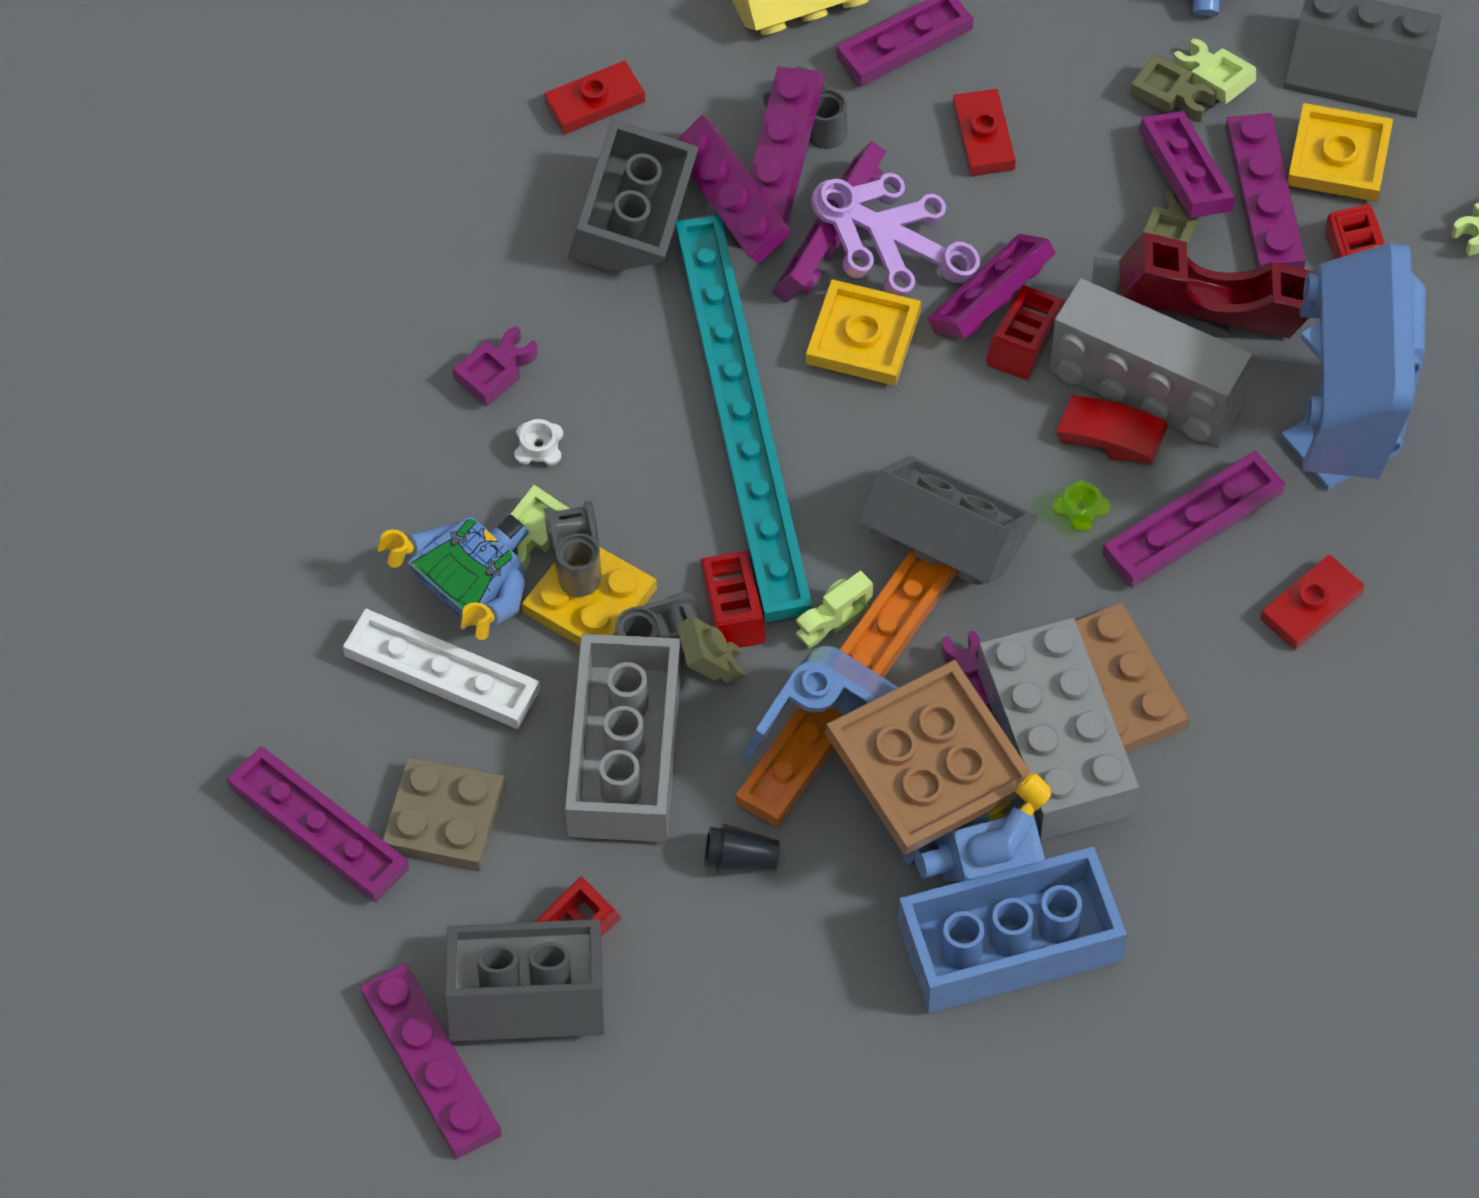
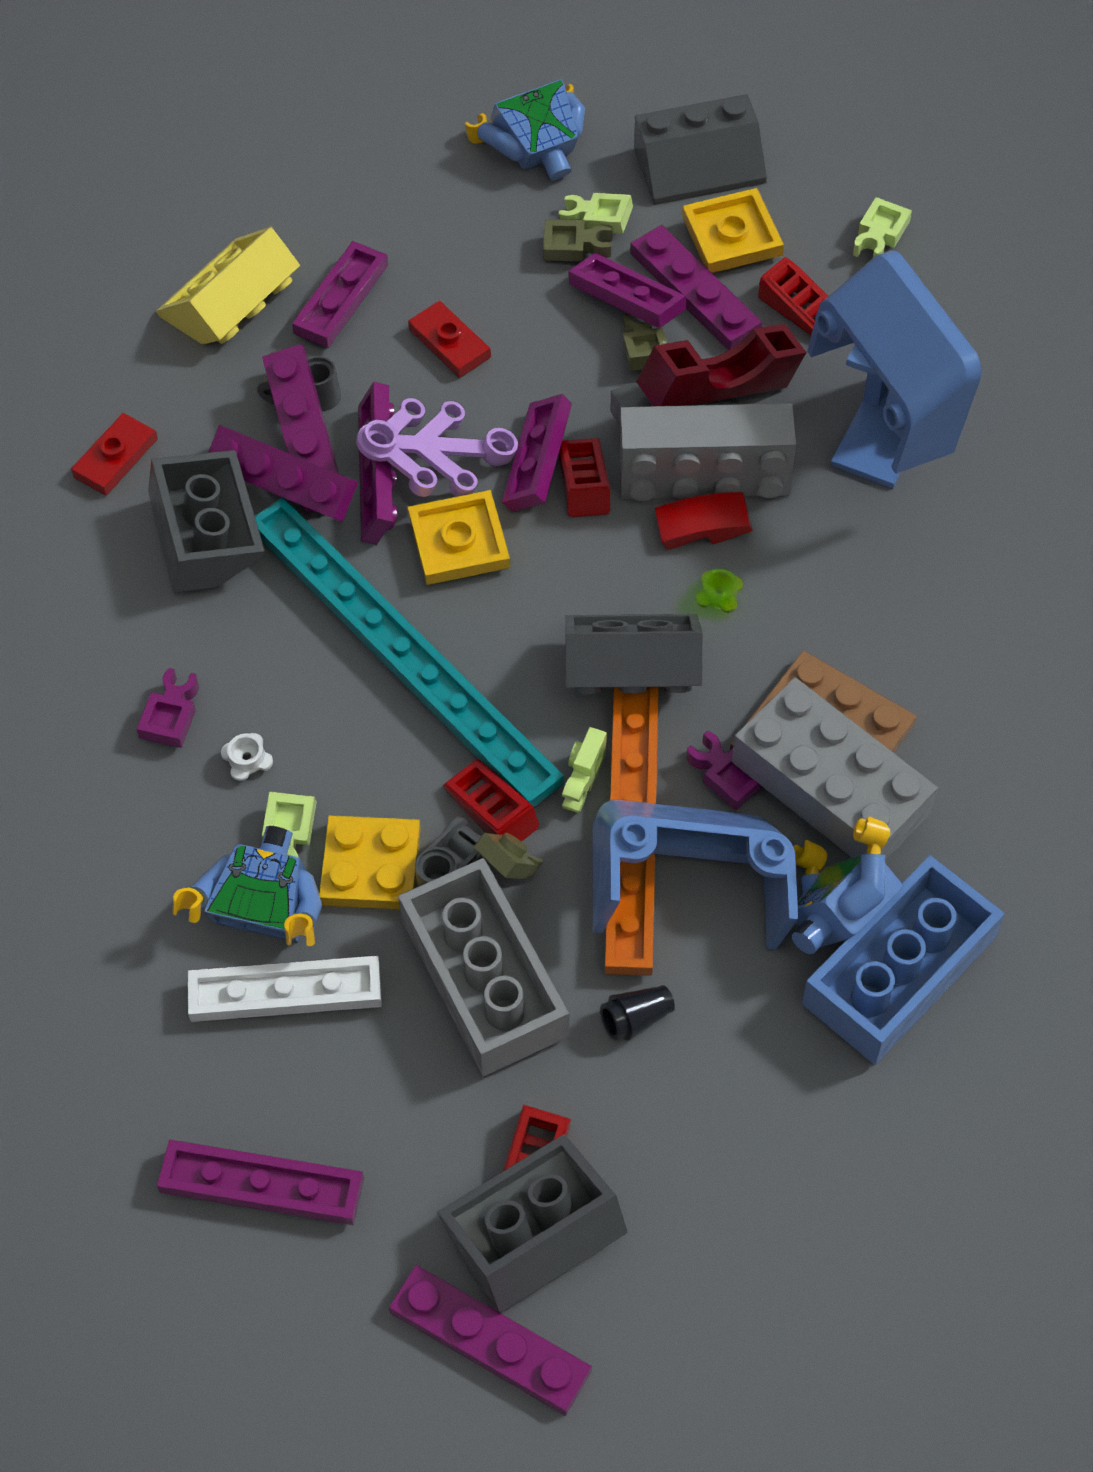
camera: 30 degrees left, 0 degrees up
dark tan plate [383,757,505,871] -> none
dark grey piece [543,500,602,597] -> none
medium nougat plate [824,660,1032,856] -> none
magenta plate [1102,450,1285,588] -> none
red plate [1260,554,1364,650] -> none

